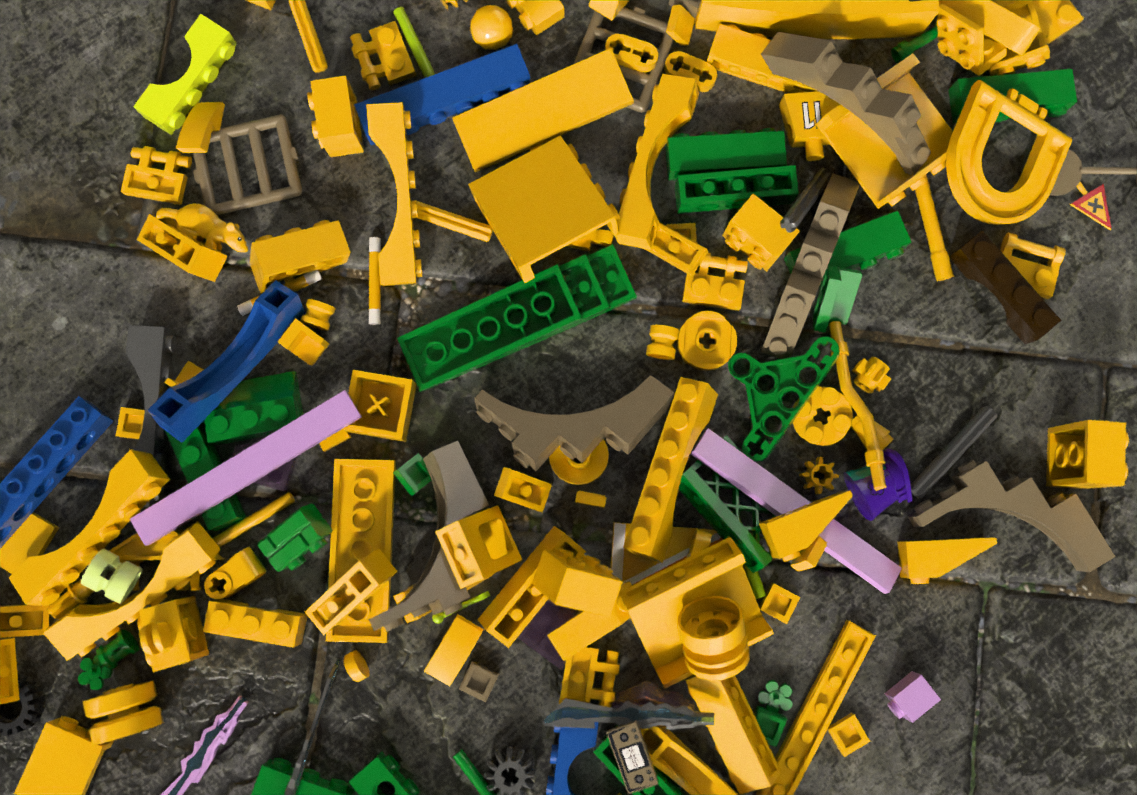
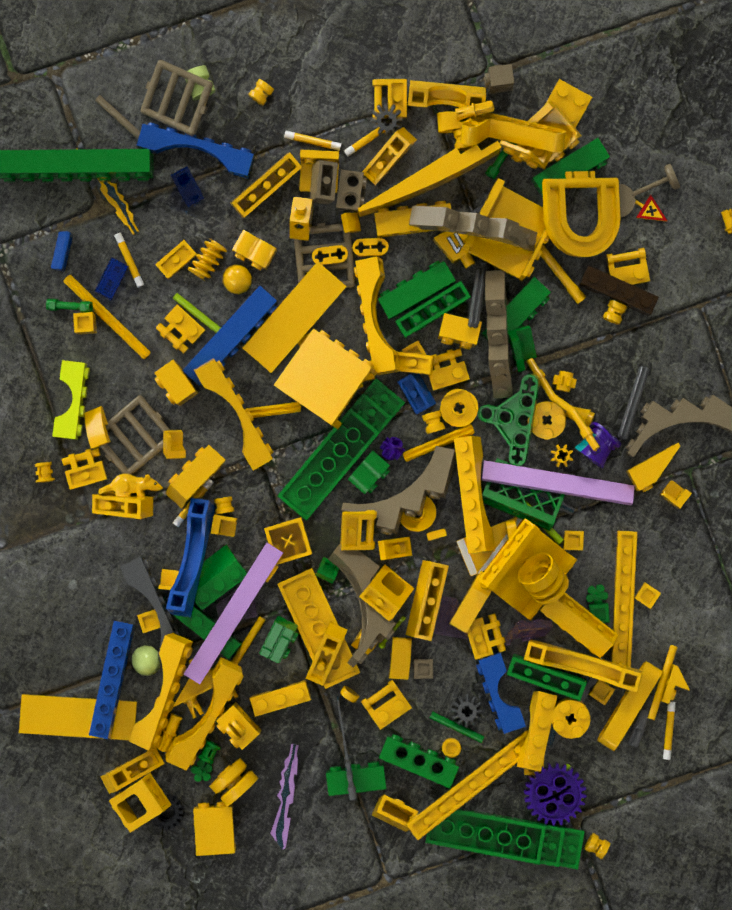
camera: 20 degrees left, 5 degrees up
yellowish green wheel [80,548,143,604] -> none
yellow piece [204,546,267,599] -> none
yellow bar [369,237,381,325] -> none
yellow brick [532,548,623,617] -> none
dark grey sword [543,698,714,730] -> none
tile [606,720,659,794] -> none
yellow slope [759,490,853,562] -> none
yellow tile [790,536,827,571] -> none
lavender brick [884,671,941,723] -> none
yellow brick [1046,420,1129,489] -> none
none -> yellow bush [35,462,55,483]
none -> yellowish green hair [132,645,161,676]
none -> yellow panel [163,430,186,459]
none -> yellow plate [340,510,377,550]
none -> green brick [348,450,390,494]
none -> yellow plate [361,679,412,730]
none -> dark purple gear [380,437,405,460]
none -> blue slope [398,373,436,415]
none -> yellow axle [403,424,475,462]
none -> yellow wheel [602,300,627,325]
none -> yellow panel [659,480,692,509]

